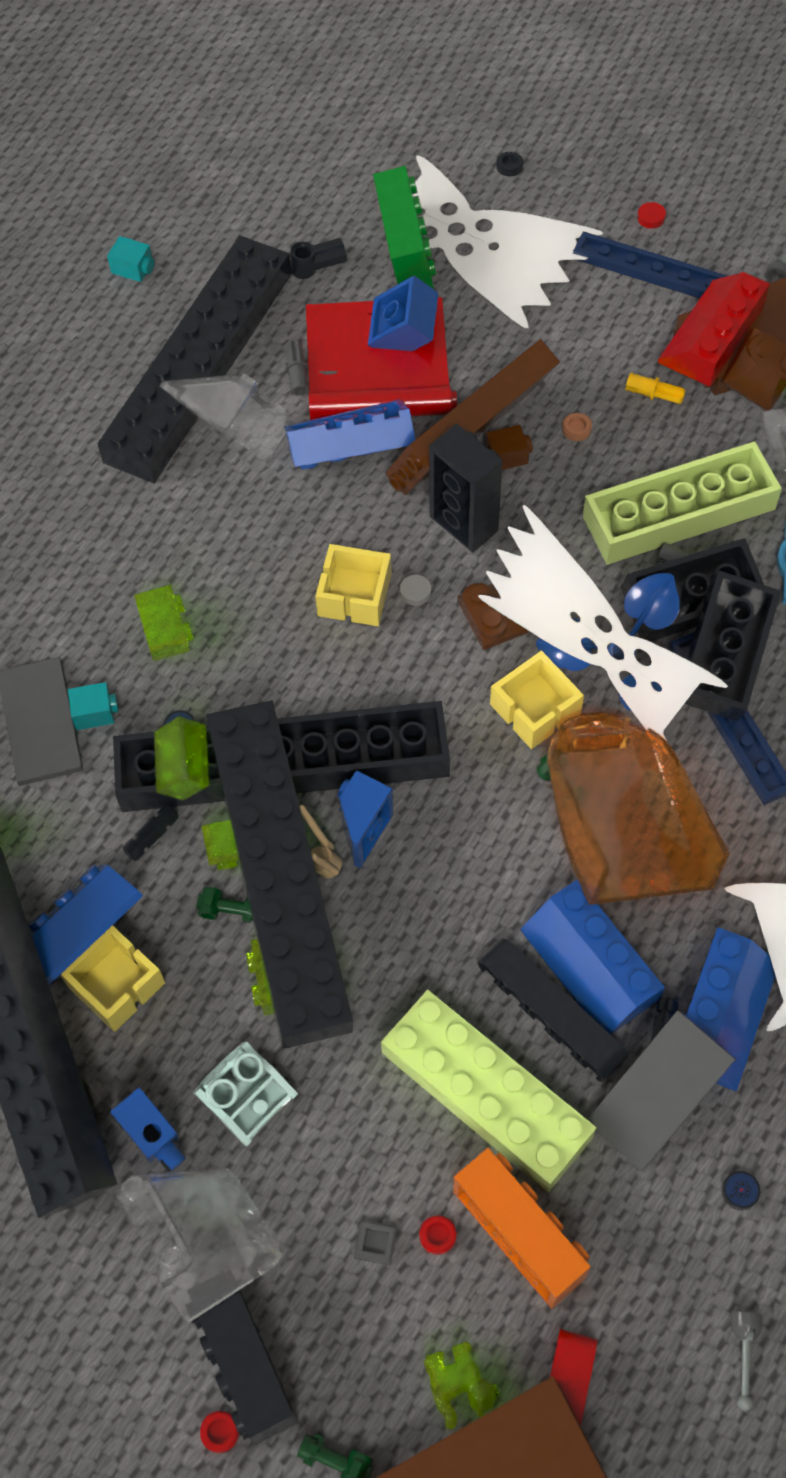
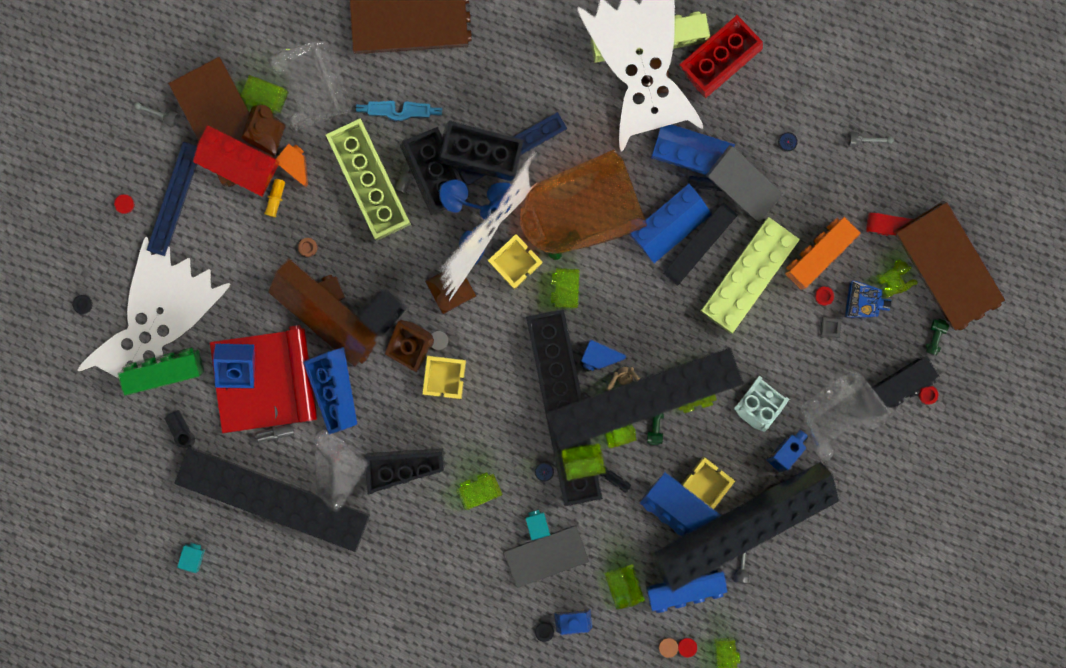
camera: 100 degrees left, 25 degrees up
none -> orange slope [276,144,308,187]
none -> black wedge [365,448,445,495]
none -> reddish brown slope [385,320,434,372]
none -> clear neon green brick [551,268,579,309]
none -> torso [845,280,891,318]

